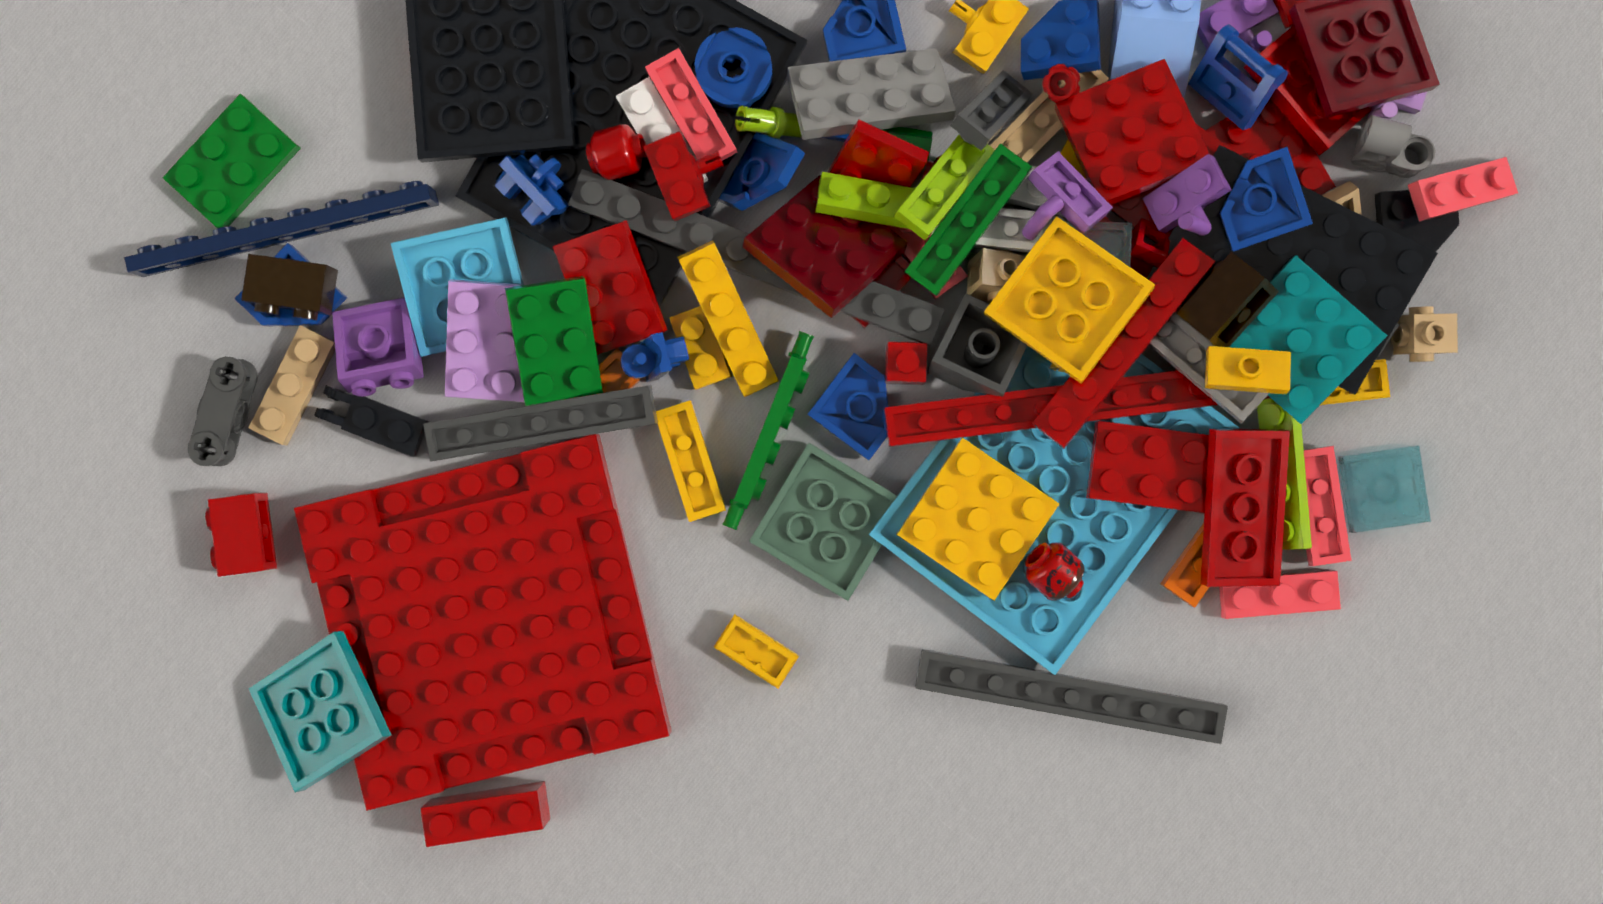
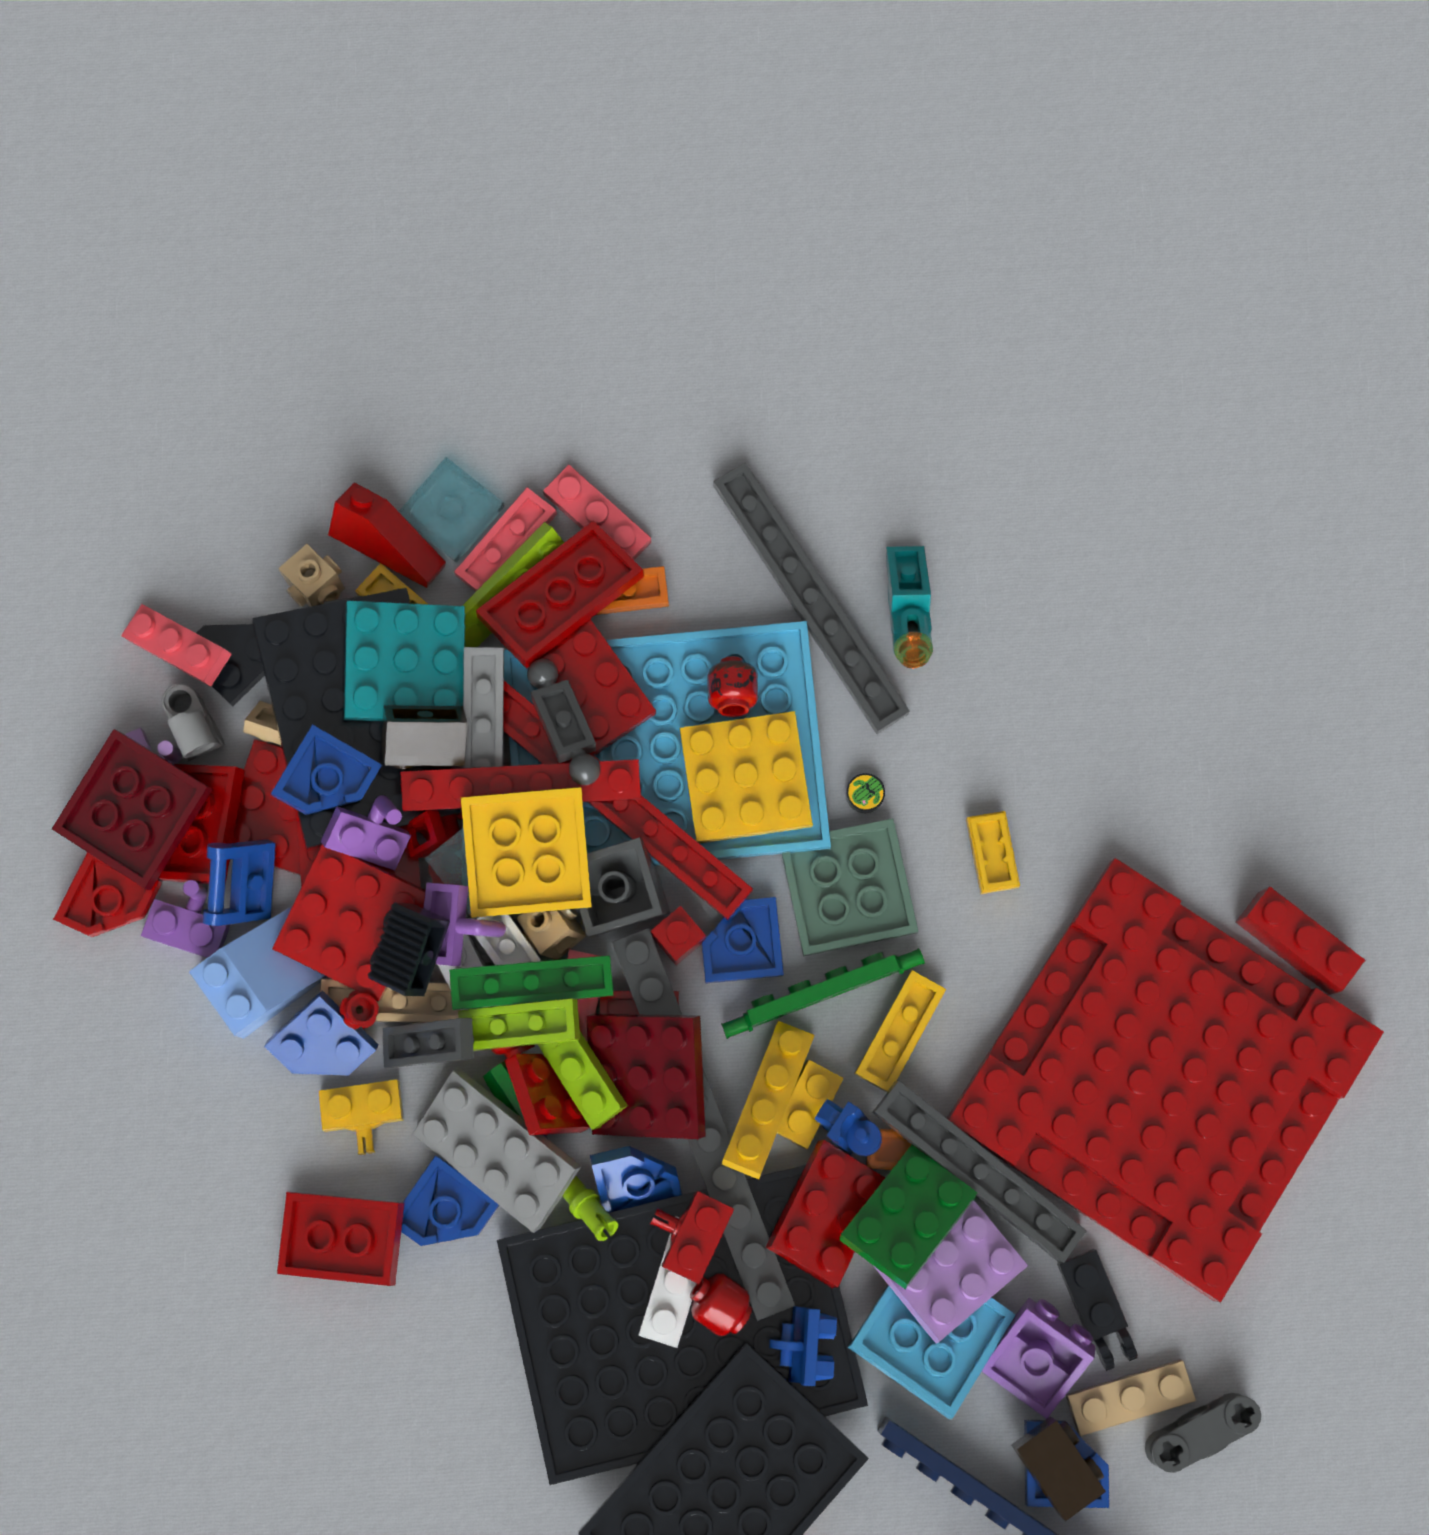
camera: 135 degrees left, 10 degrees down
red brick [205,493,277,577] -> none
teal plate [248,631,392,793] -> none
coral plate [645,48,737,161] -> none
blue plate [695,27,773,109] -> none
yellow plate [1205,346,1291,394] -> none
none -> red slope [328,482,446,588]
none -> black brick [367,902,450,996]
none -> dark grey plate [527,658,601,785]
none -> tile [846,773,885,814]
none -> teal plate [886,546,933,668]

